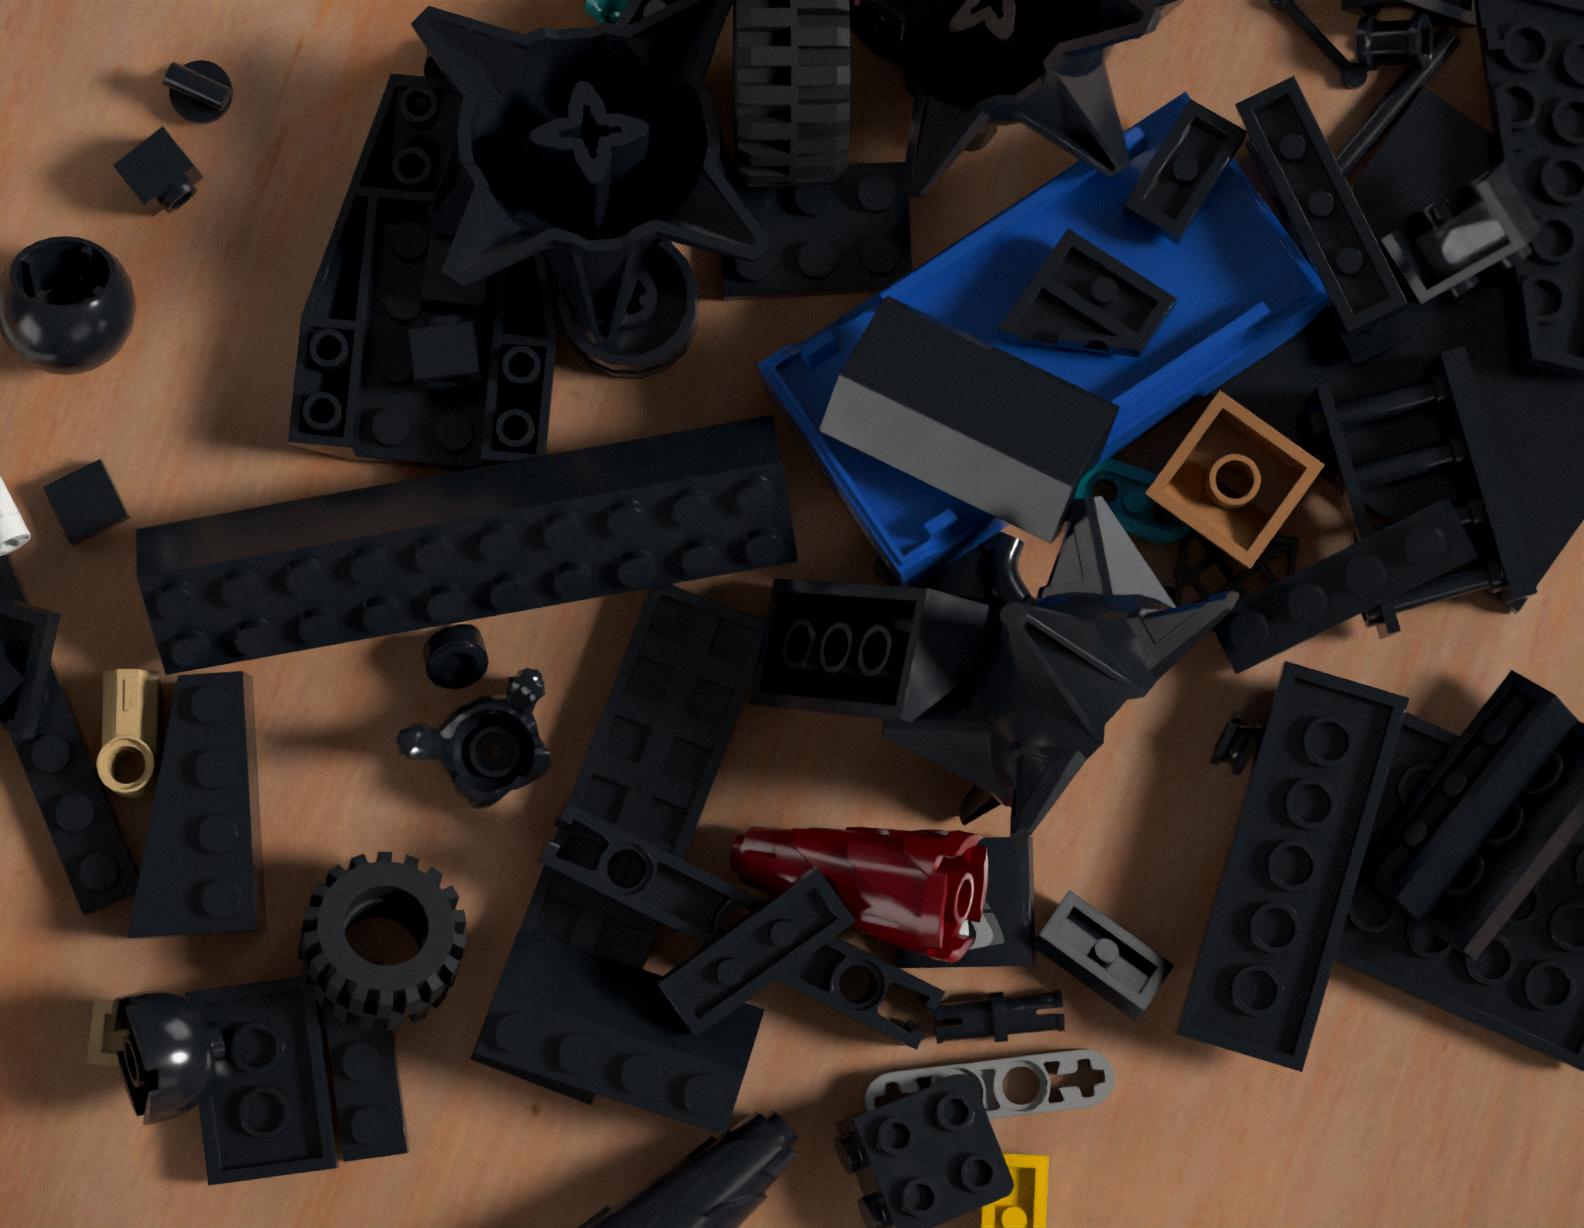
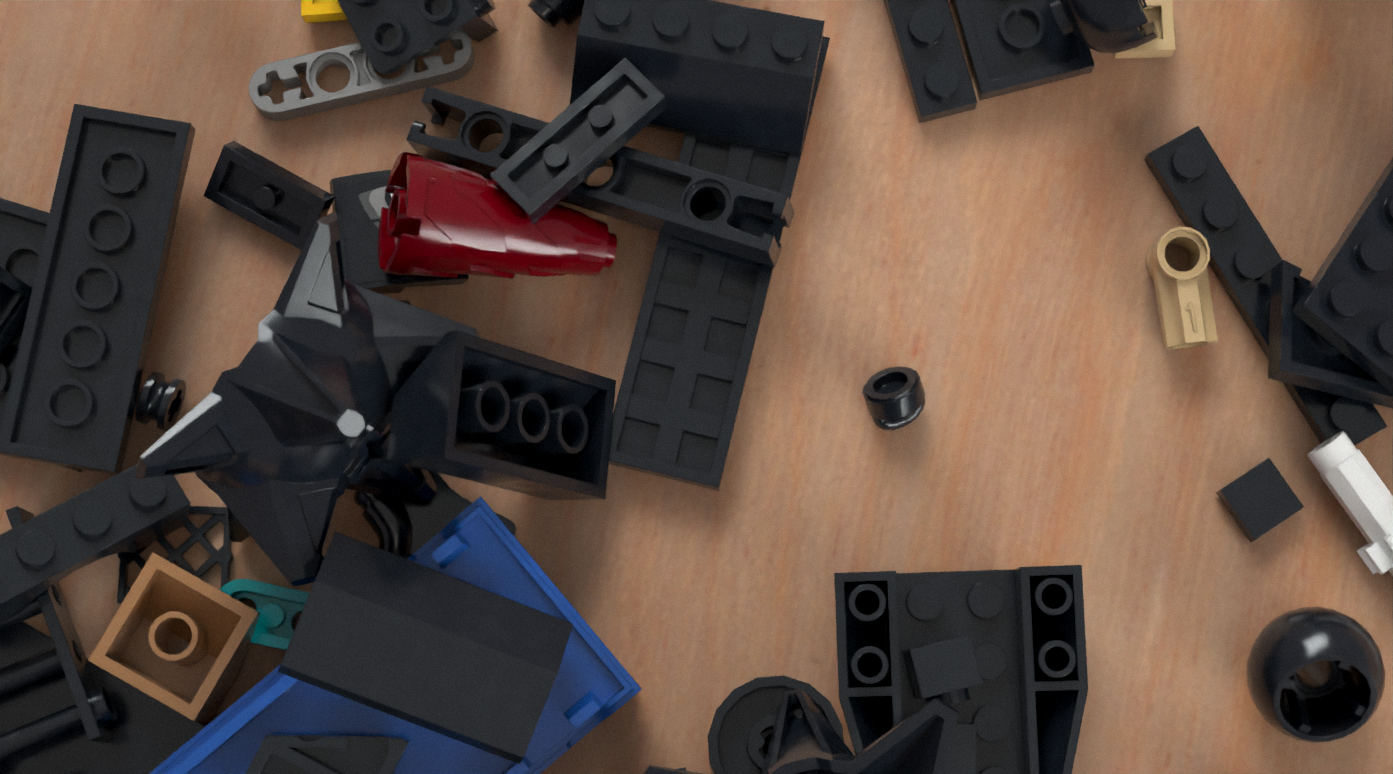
camera: 175 degrees right, 5 degrees down
black wedge [127,671,267,939] -> none
black brick [136,415,798,675] -> none
black tyre [298,852,467,1031] -> none
black hair [395,667,551,809] -> none
black pin [933,990,1065,1044] -> none

